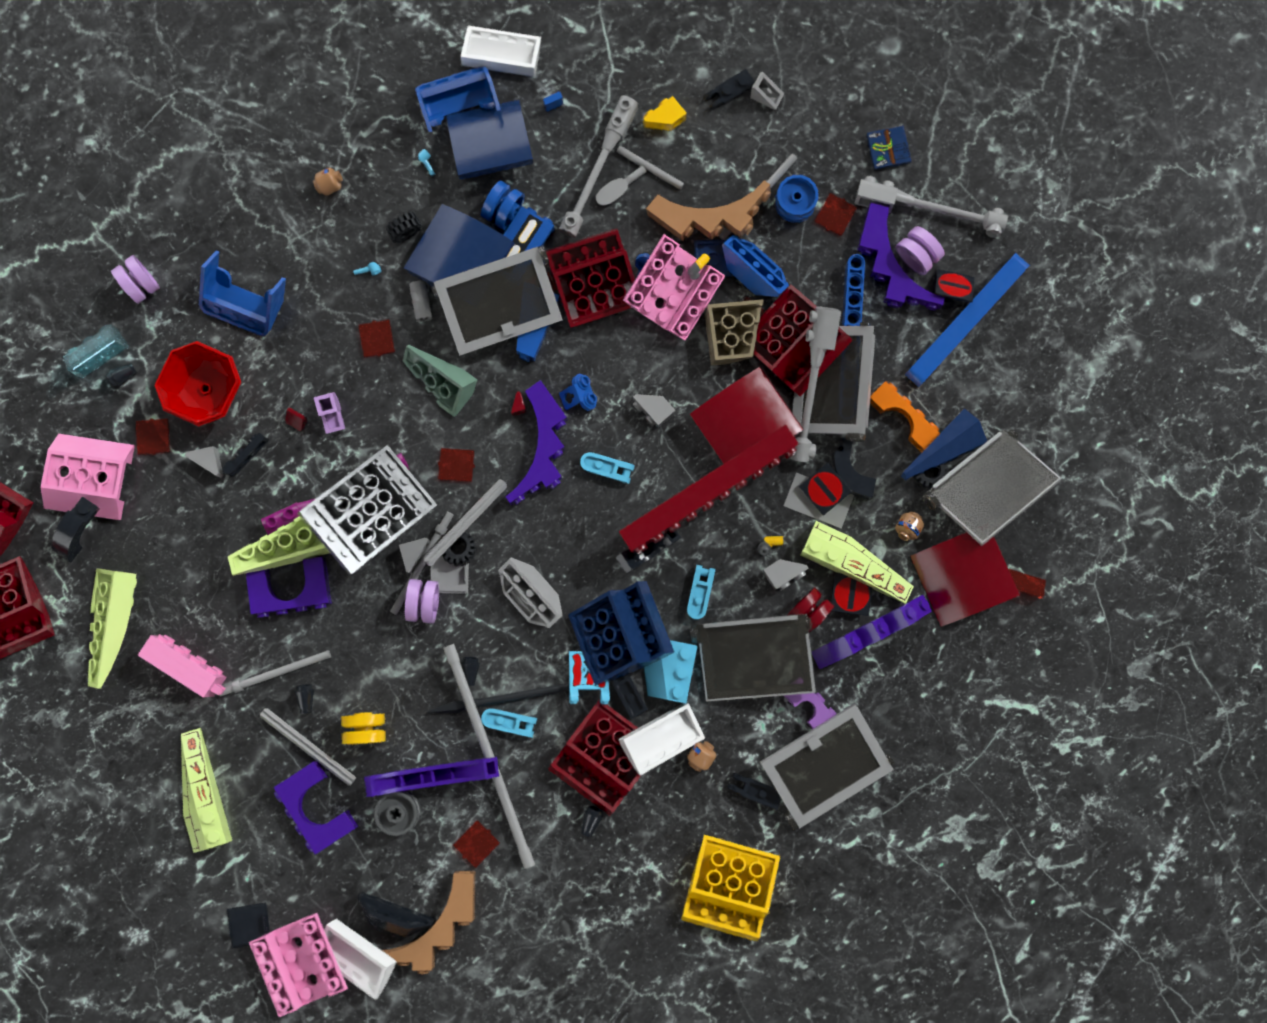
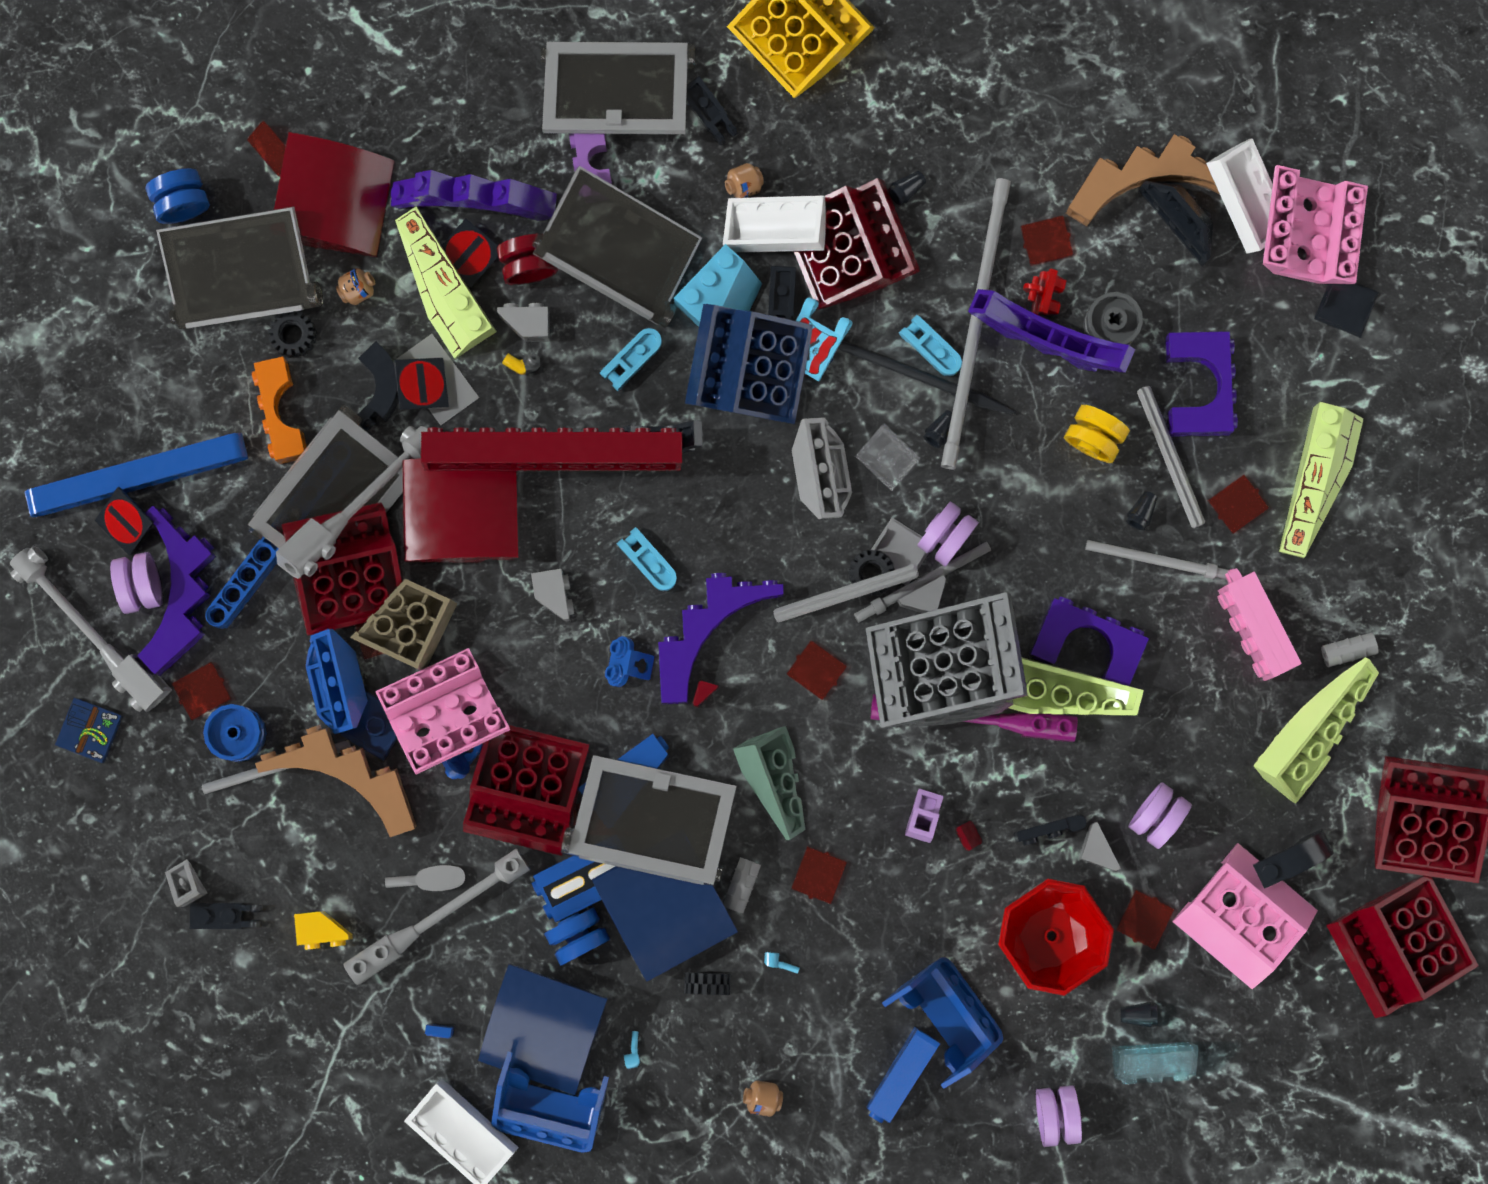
camera: 145 degrees left, 0 degrees up
light grey bar [616,146,684,190] -> none
arm [688,254,710,280] -> none
dark blue wedge [901,408,987,480] -> none
none -> blue wheel [145,168,210,224]
none -> clear slope [856,423,921,491]
none -> blue slope [866,1027,940,1123]
none -> red hips [1023,268,1066,316]
none -> lavender wheel [1128,782,1192,849]
none -> clear red piece [1208,475,1269,534]
none -> light grey axle [1321,632,1378,667]

